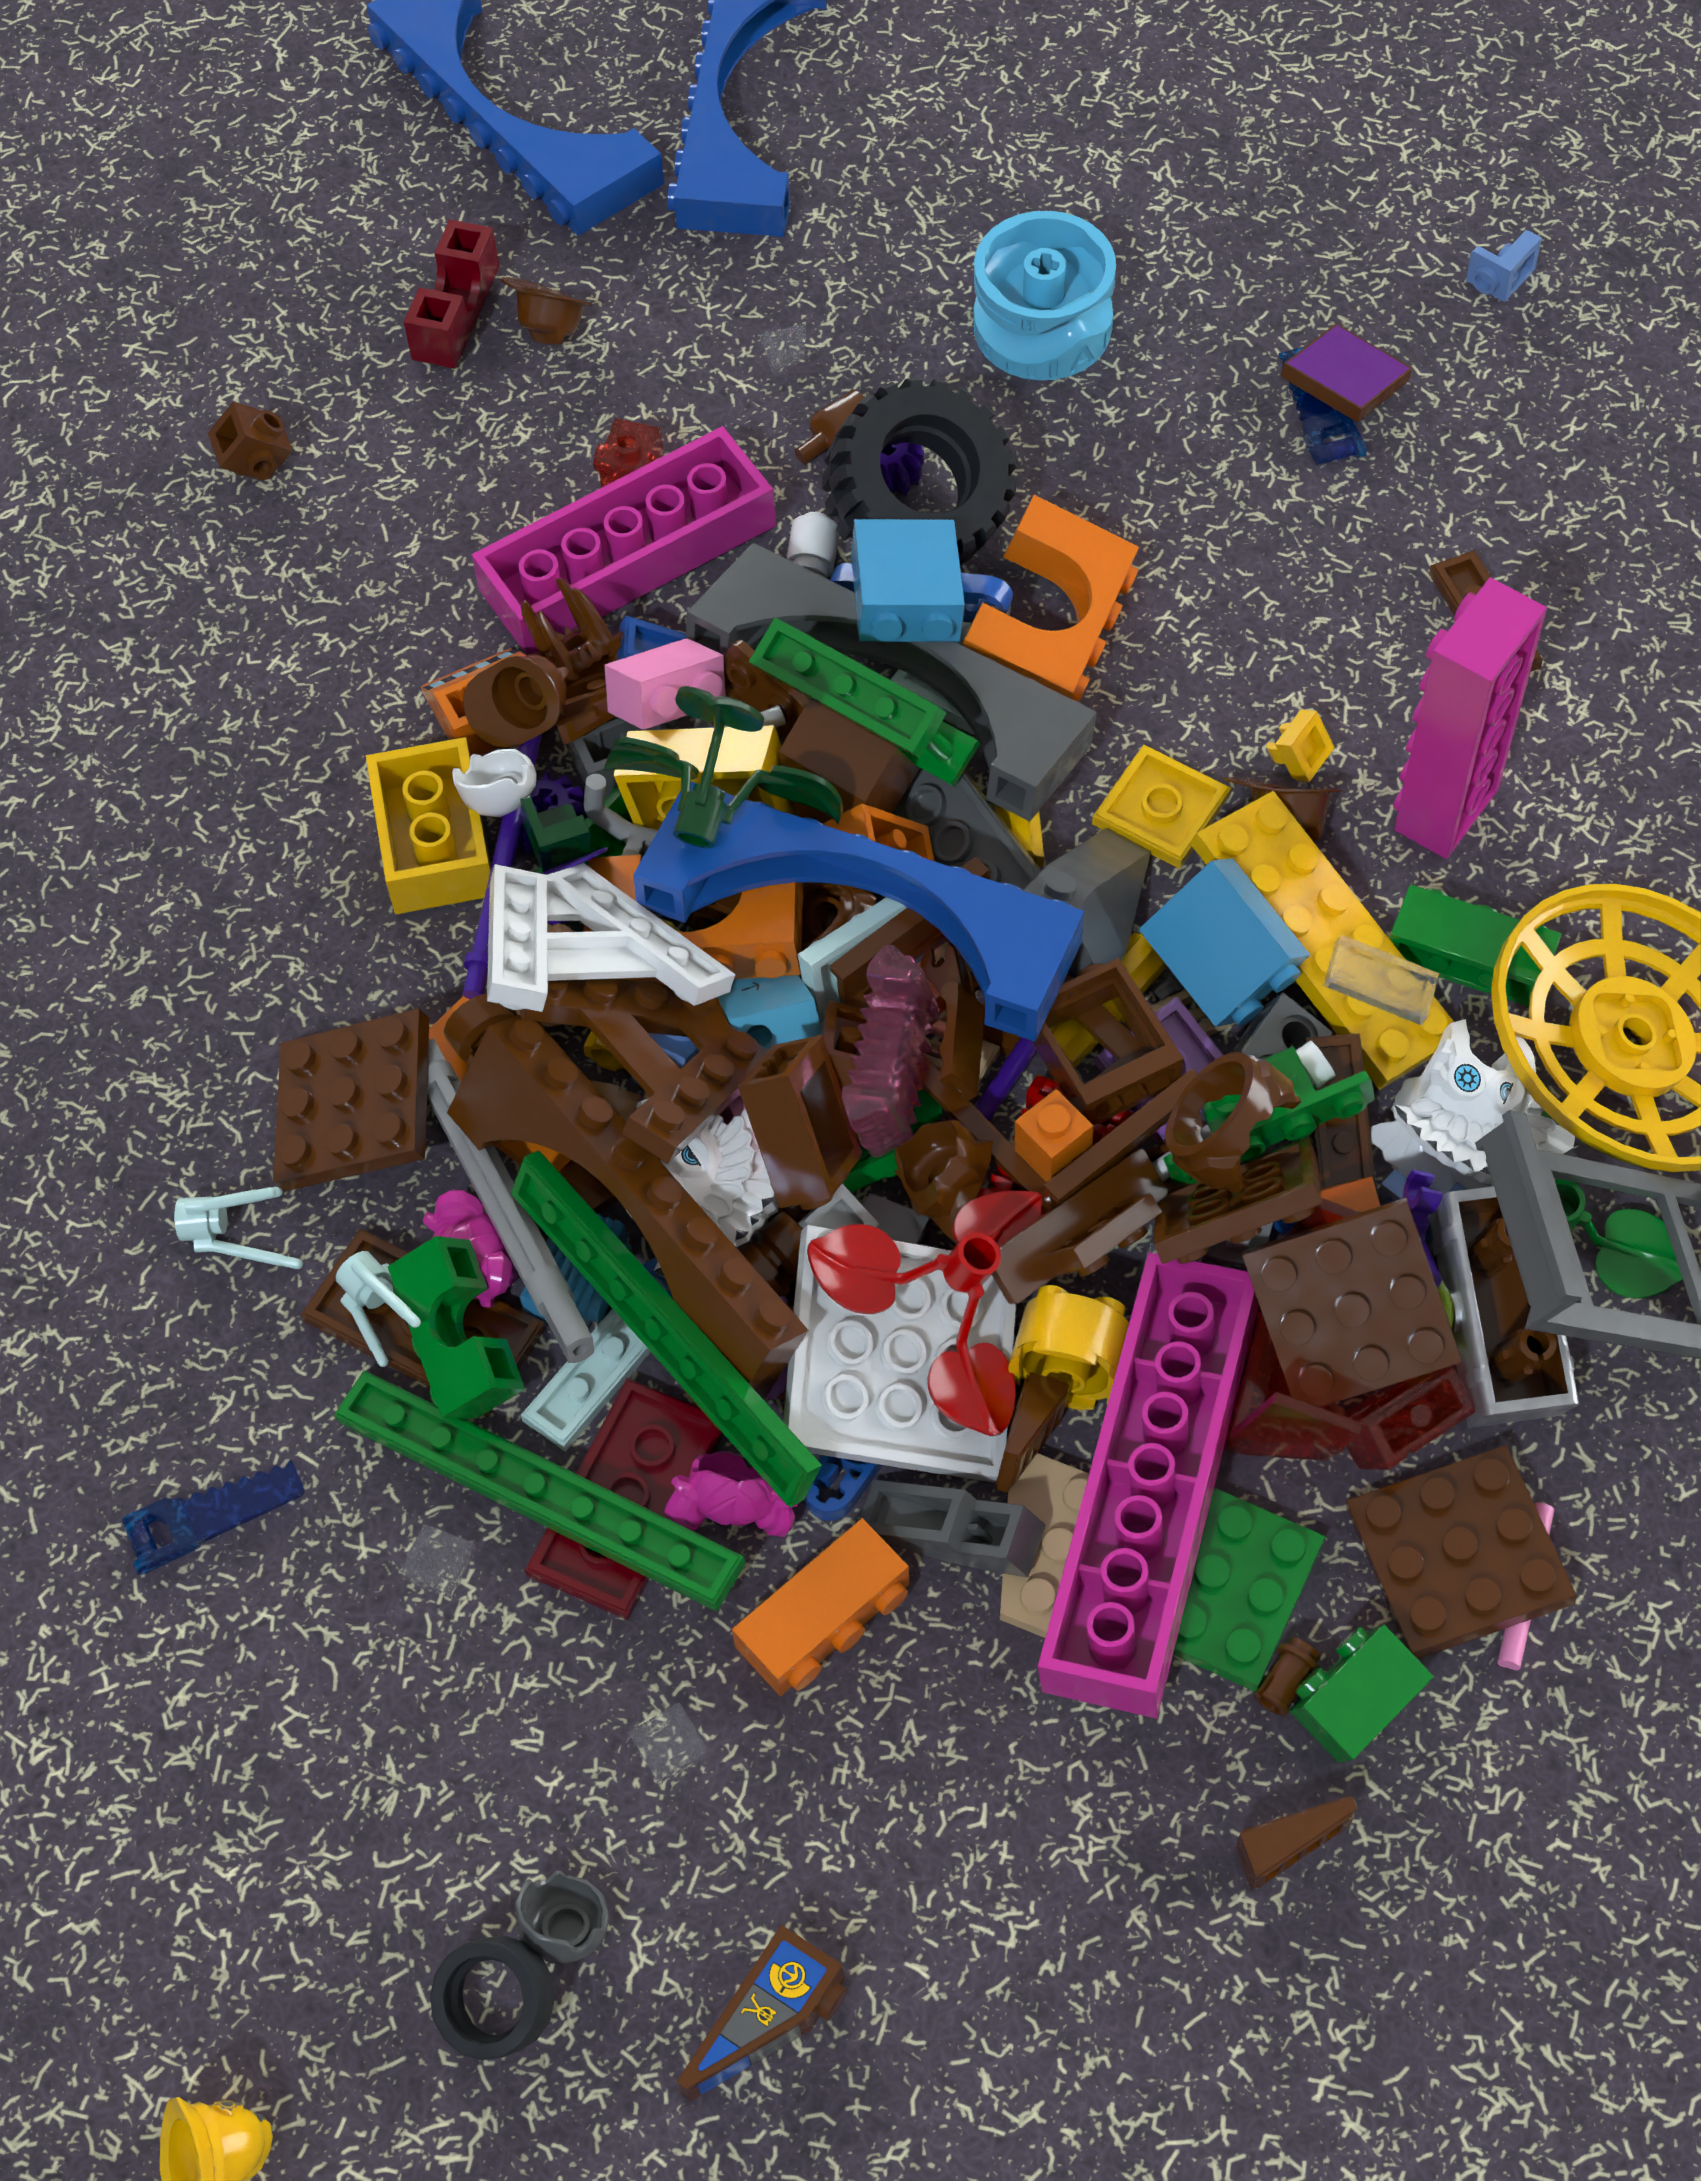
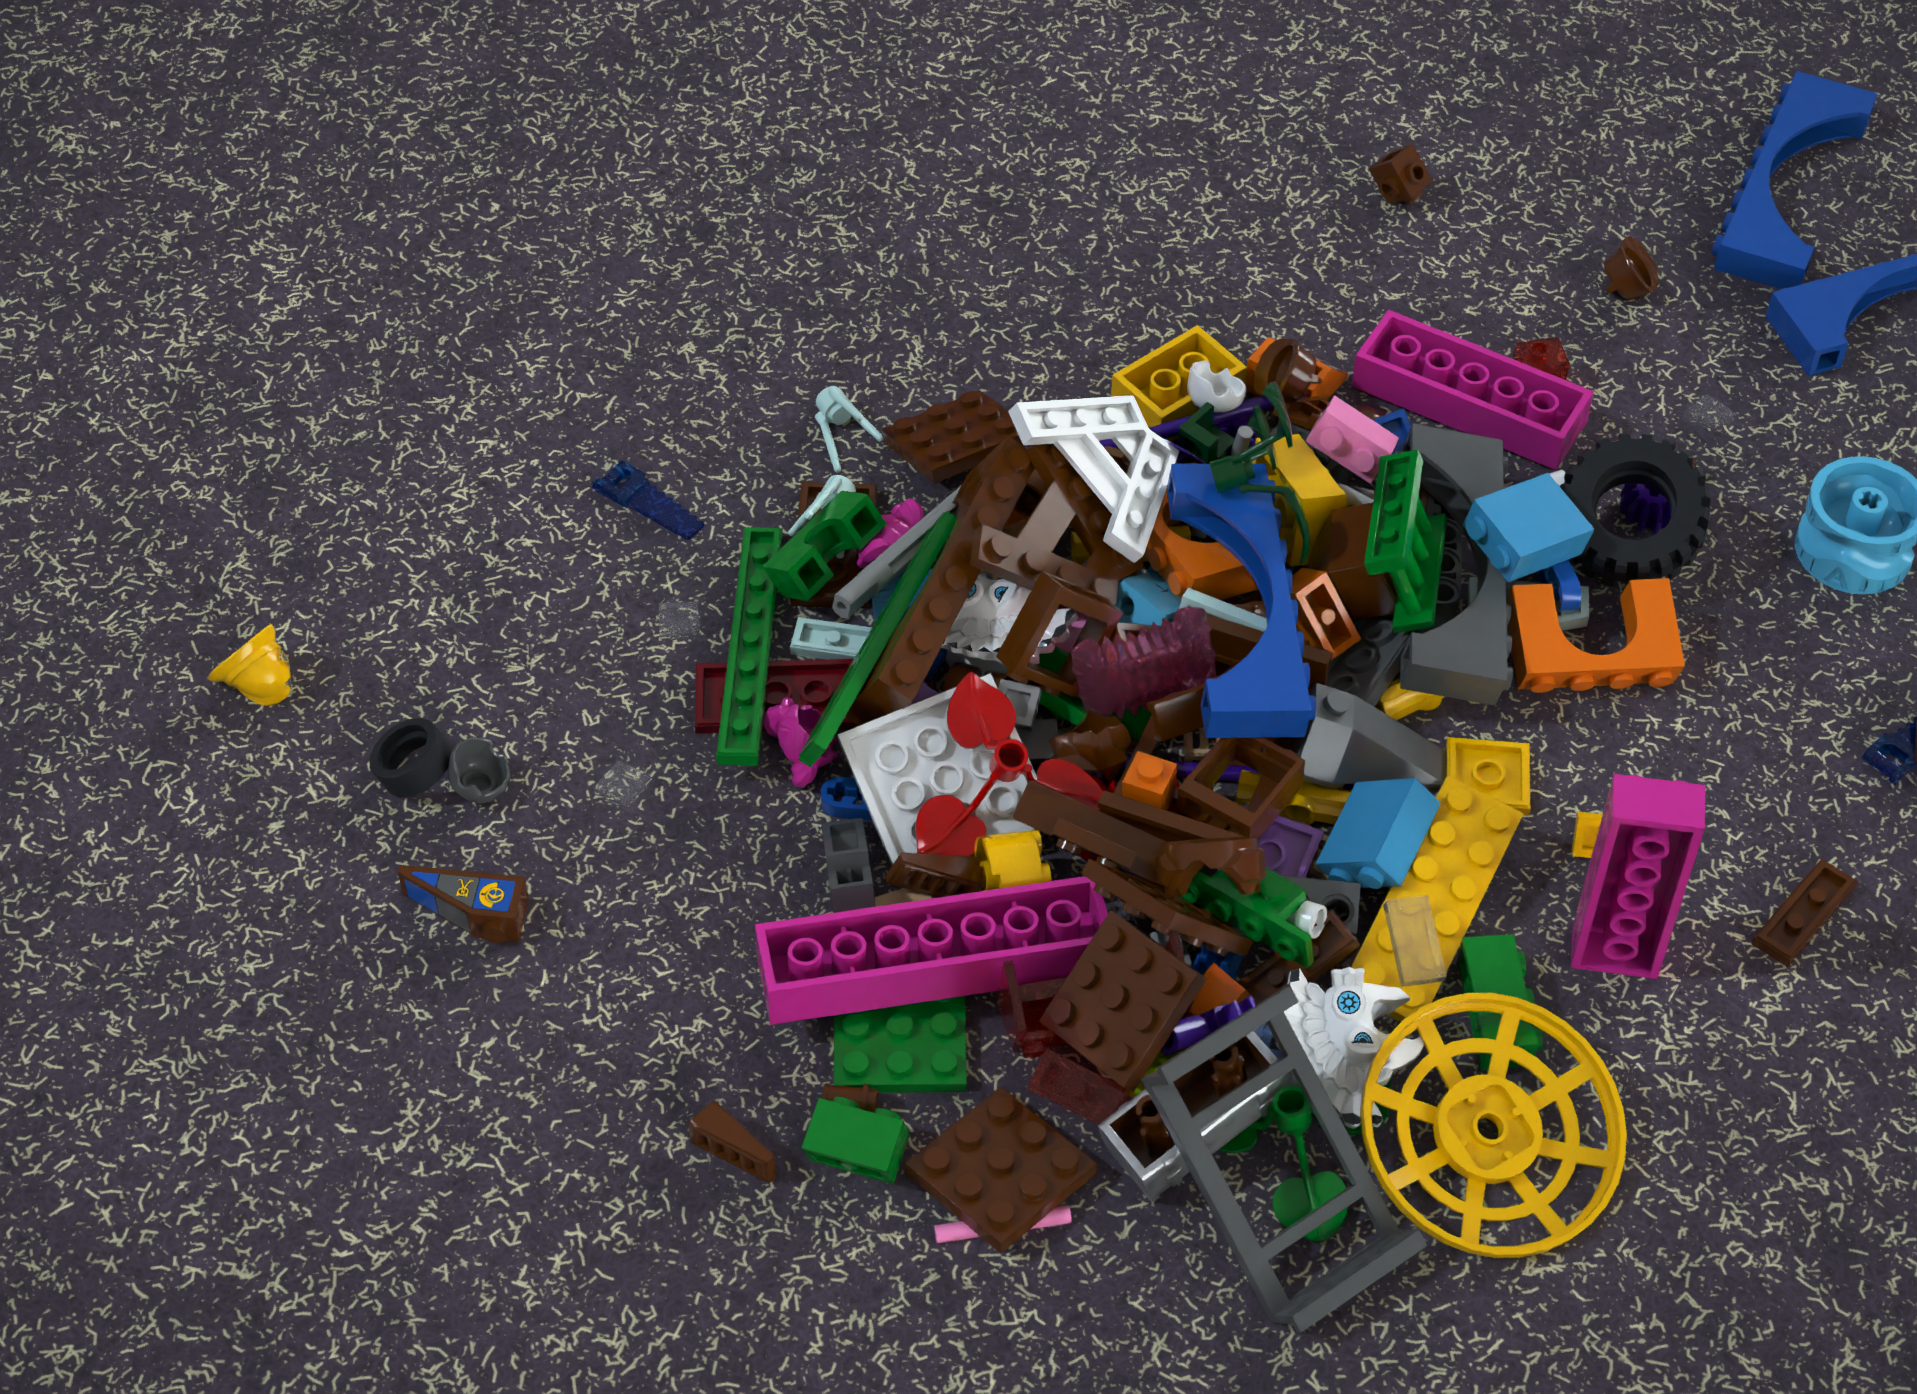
camera: 60 degrees right, 10 degrees down
dark red arch [403,219,500,369] -> none
reddish brown piece [521,578,624,683] -> none
orange brick [732,1518,909,1697] -> none
reddish brown piece [1223,777,1344,841] -> none

